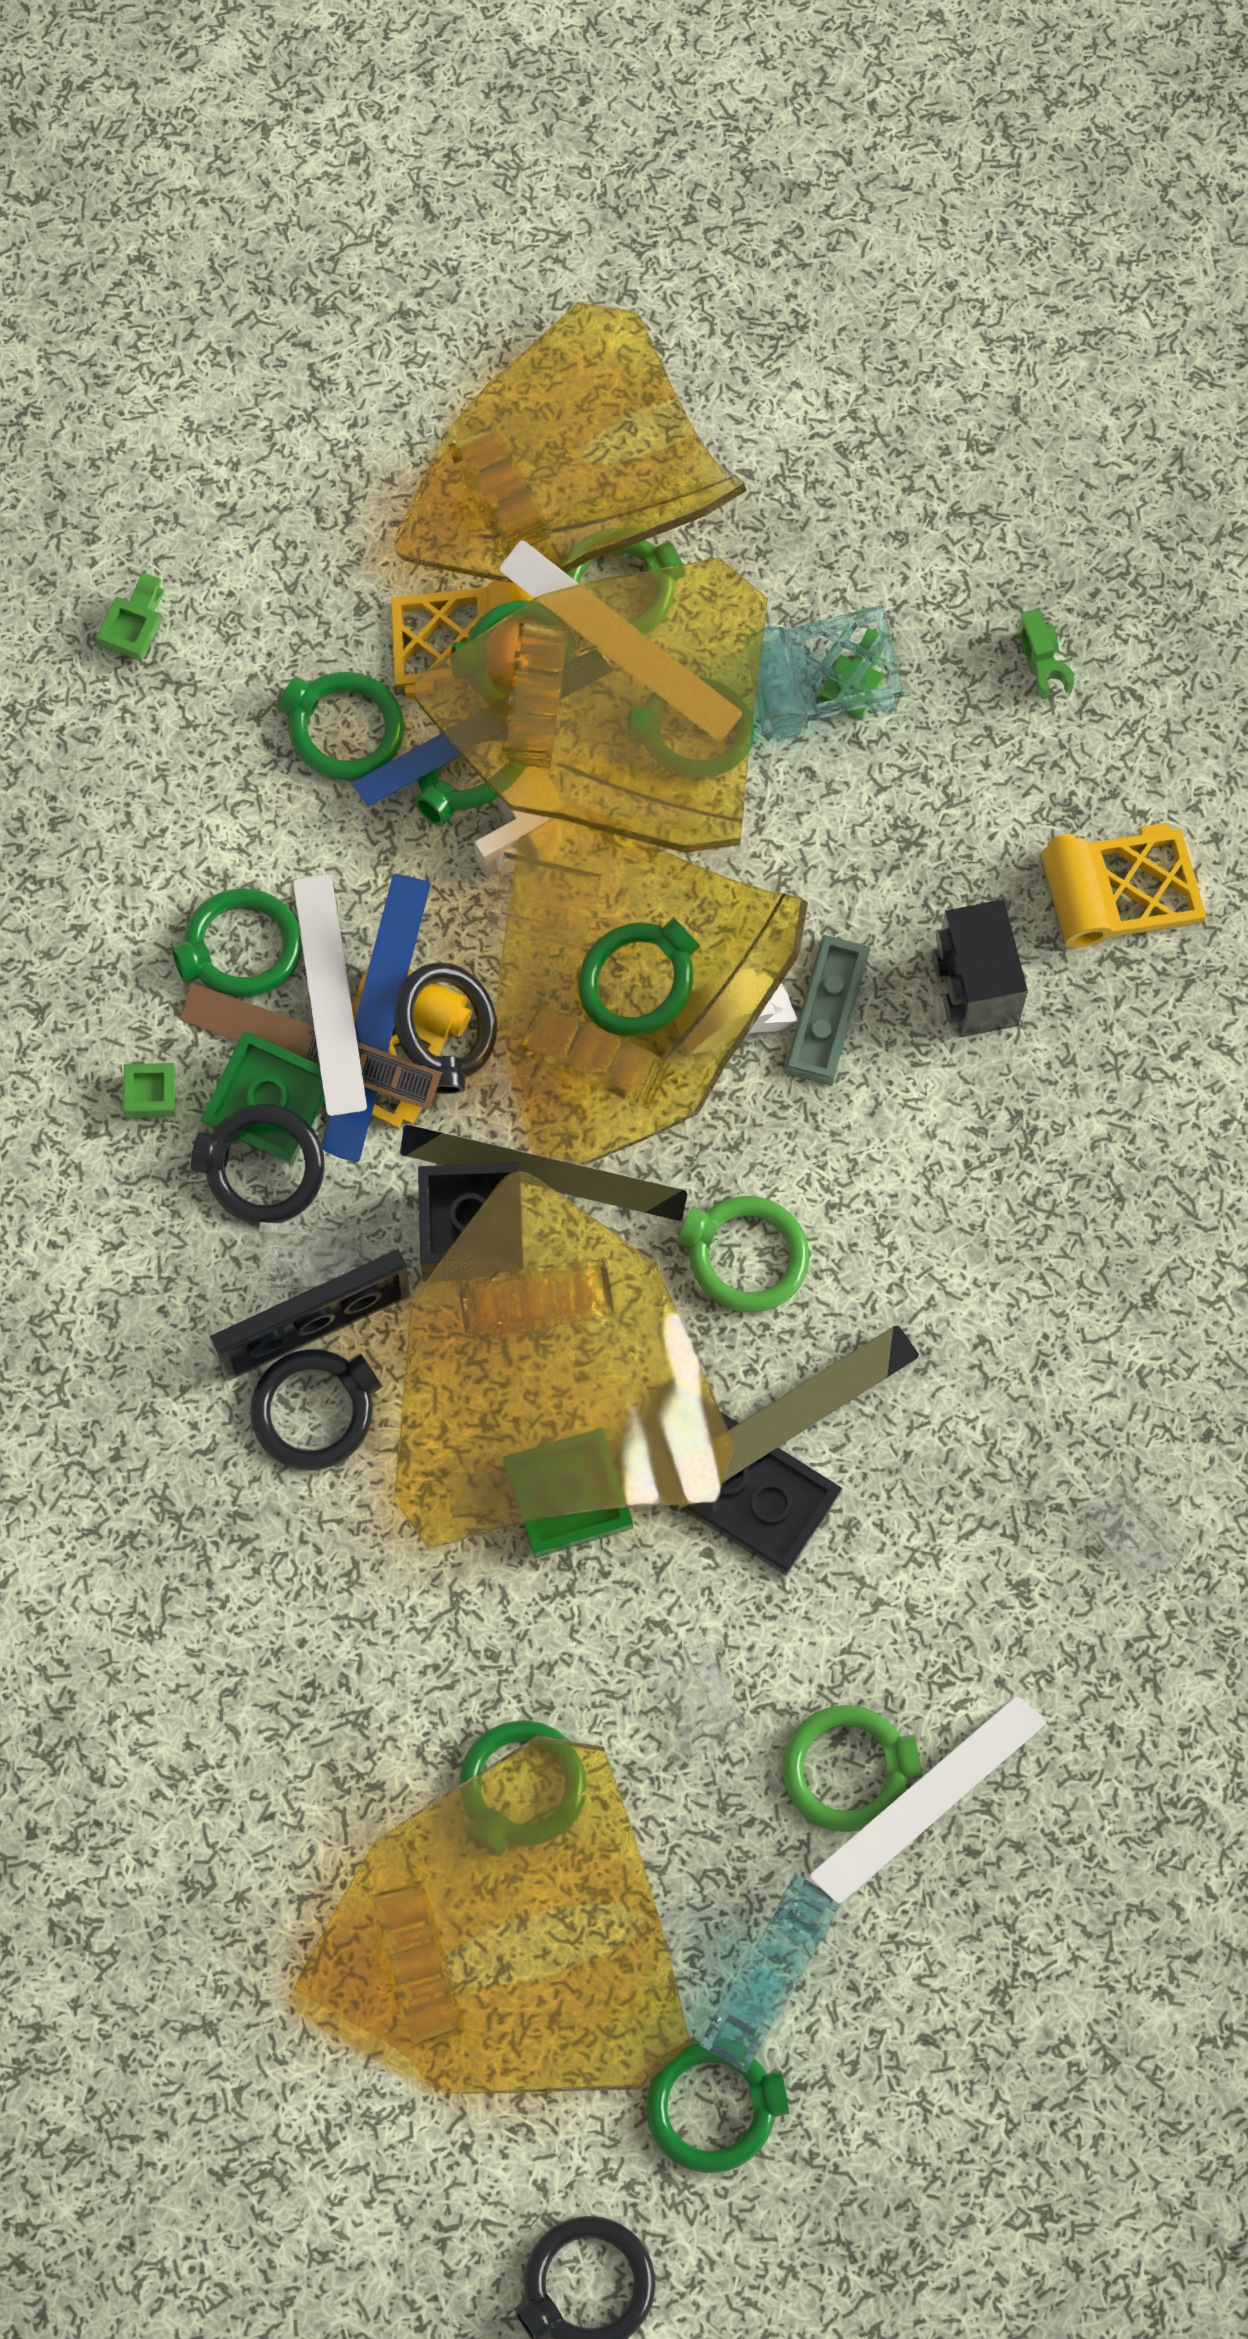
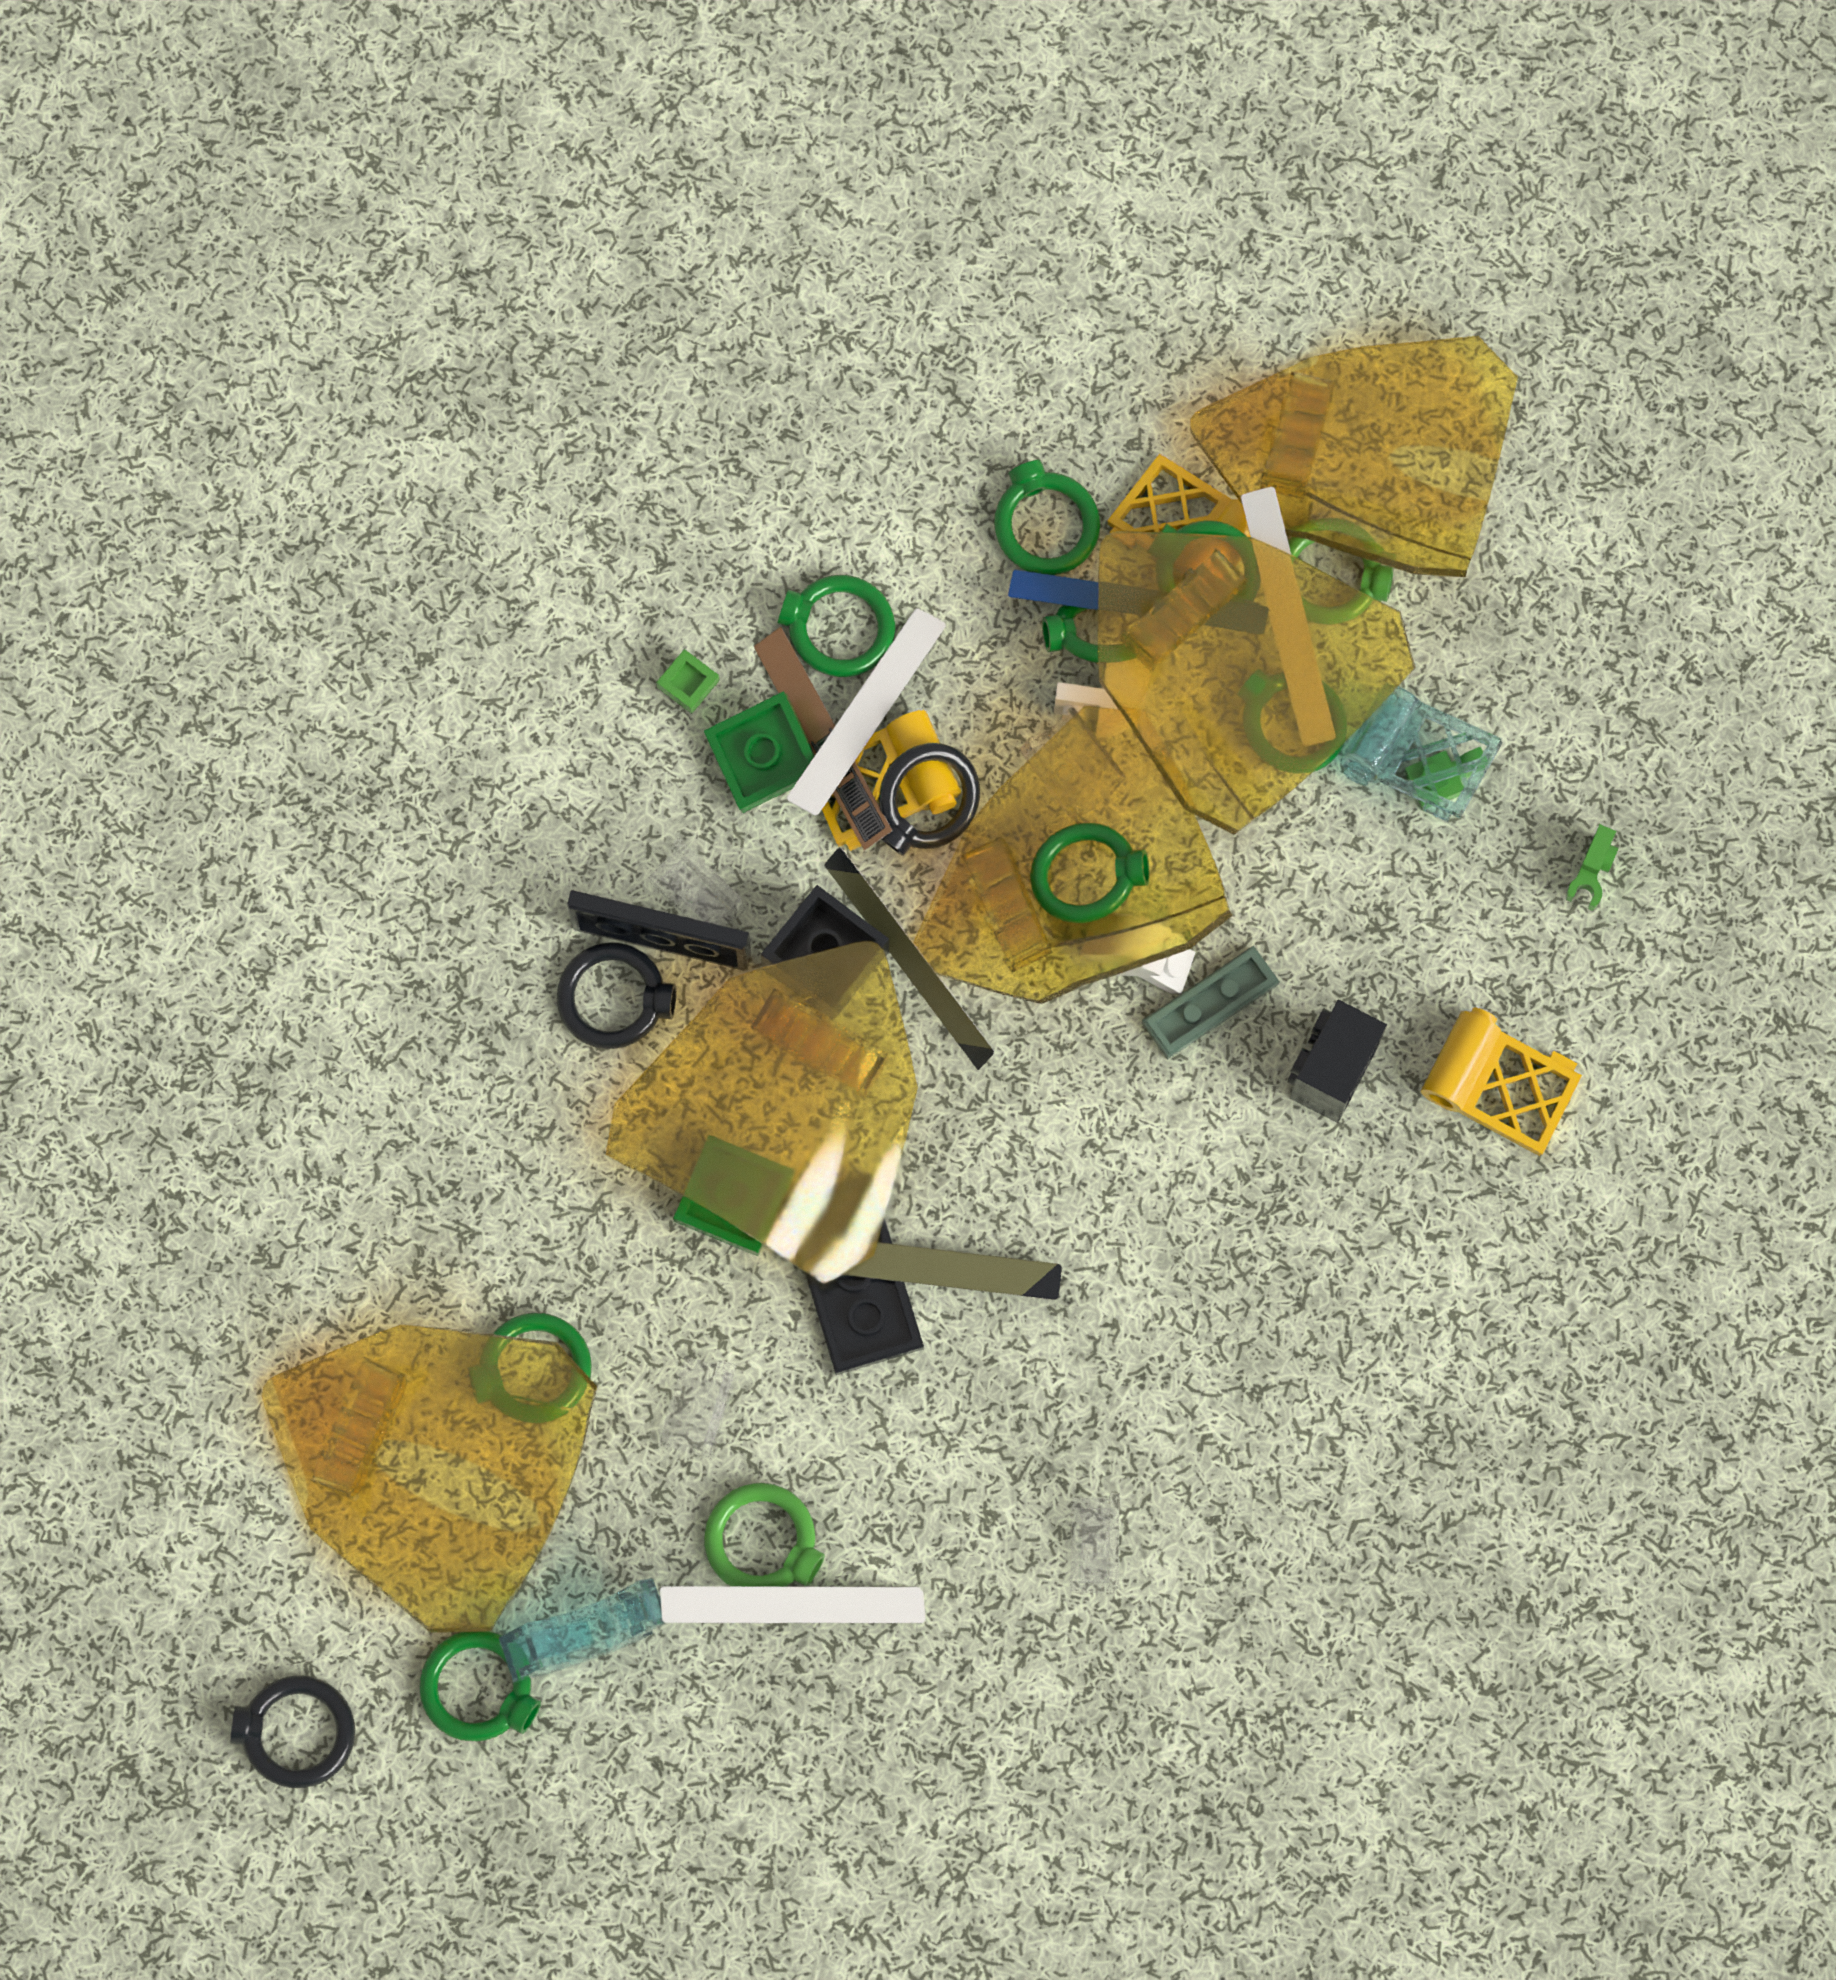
camera: 40 degrees right, 5 degrees up
bright green plate [96,572,164,662] -> none
black piece [191,1104,325,1225] -> none
blue sticker [322,874,431,1162] -> none
bright green piece [676,1196,809,1313] -> none

